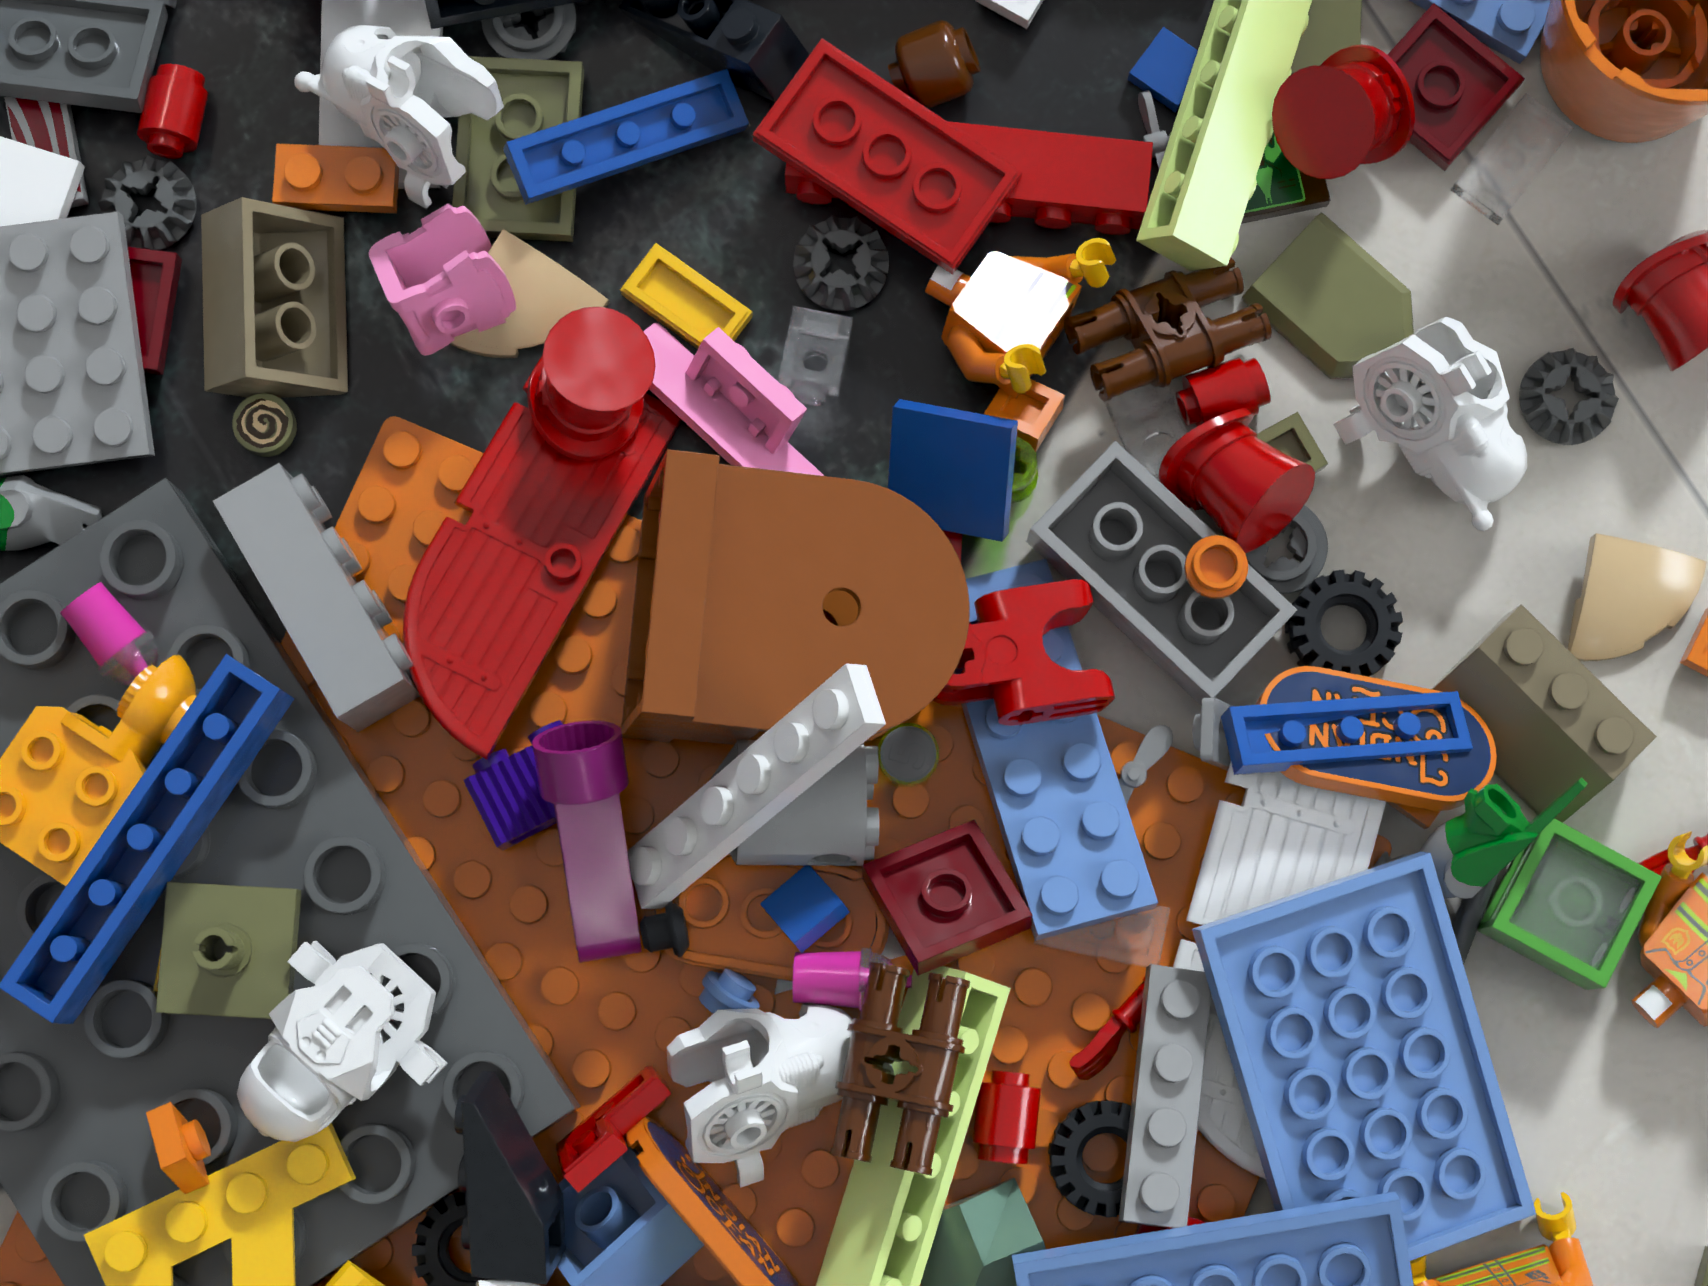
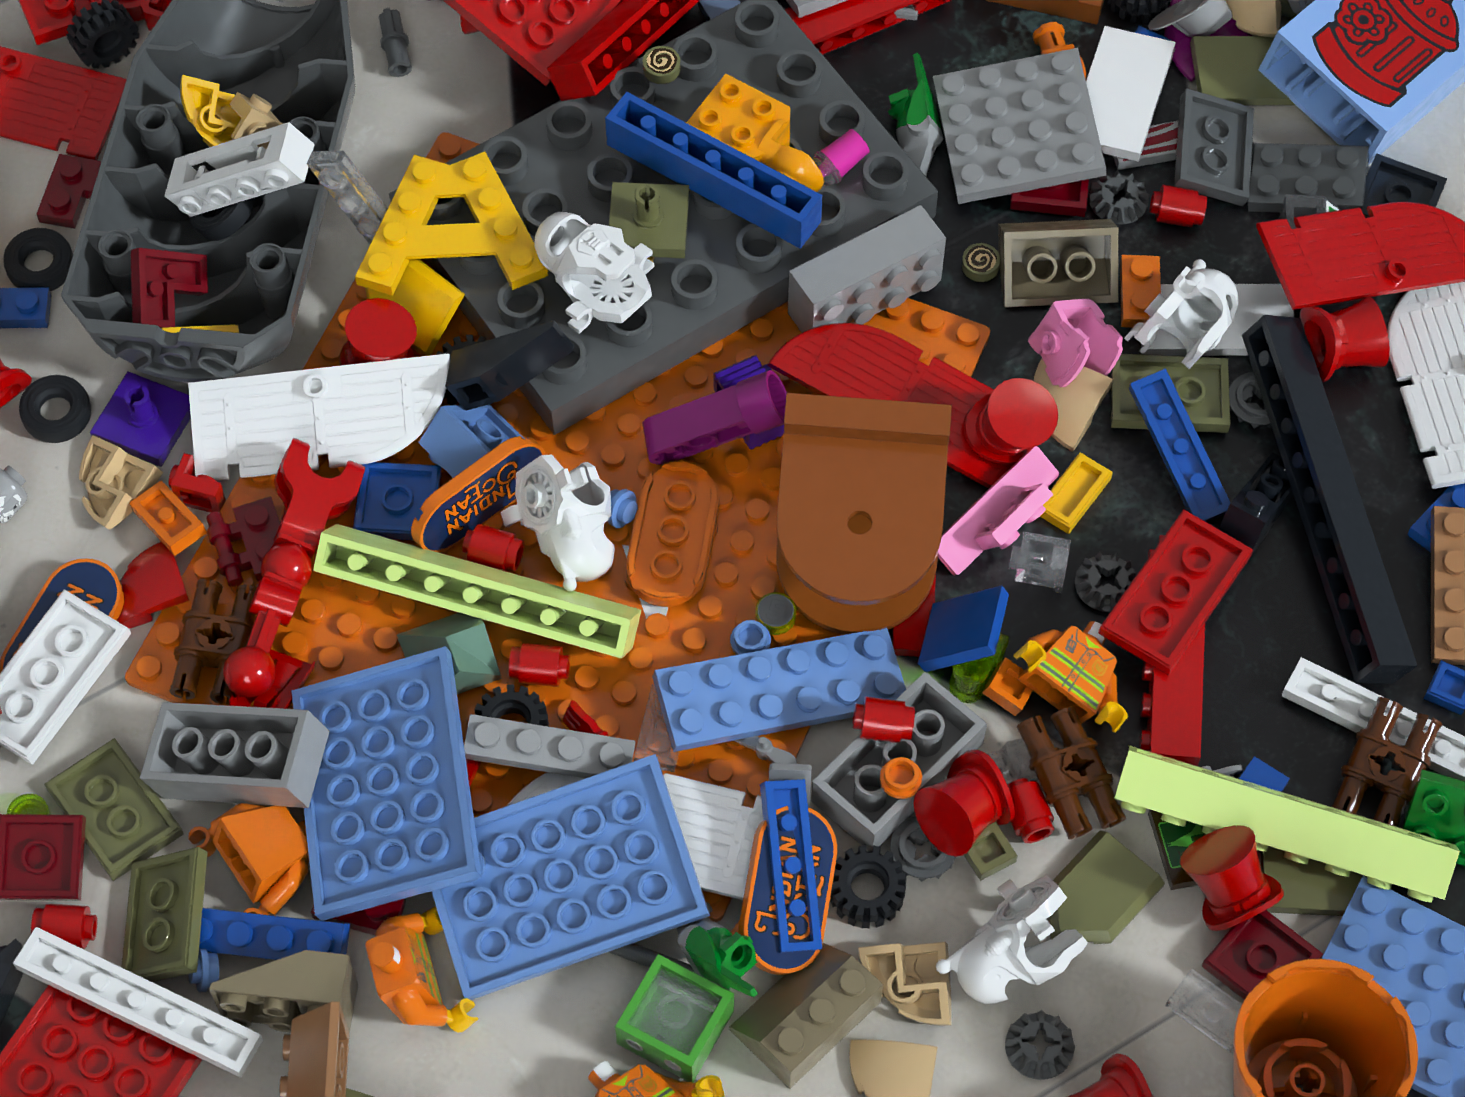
camera: 90 degrees right, 20 degrees down
orange plate [146,1102,211,1194] -> none
red tile [556,1065,672,1193] -> none
white plate [627,664,886,909] -> none
black piece [640,901,689,958] -> none
light grey cylinder [711,740,879,866] -> none
blue tile [760,866,850,953] -> none
dark pink piece [793,948,912,1012] -> none
reddish brown pin [830,962,970,1176] -> none
dark red plate [862,820,1032,976] -> none
reddish brown head [888,20,981,109] -> none
red piece [932,579,1115,726] -> none
none -> red brick [462,524,525,571]
none -> medium blue plate [730,620,771,655]
none -> red brick [852,696,915,743]
none -> tan brick [858,942,951,1026]

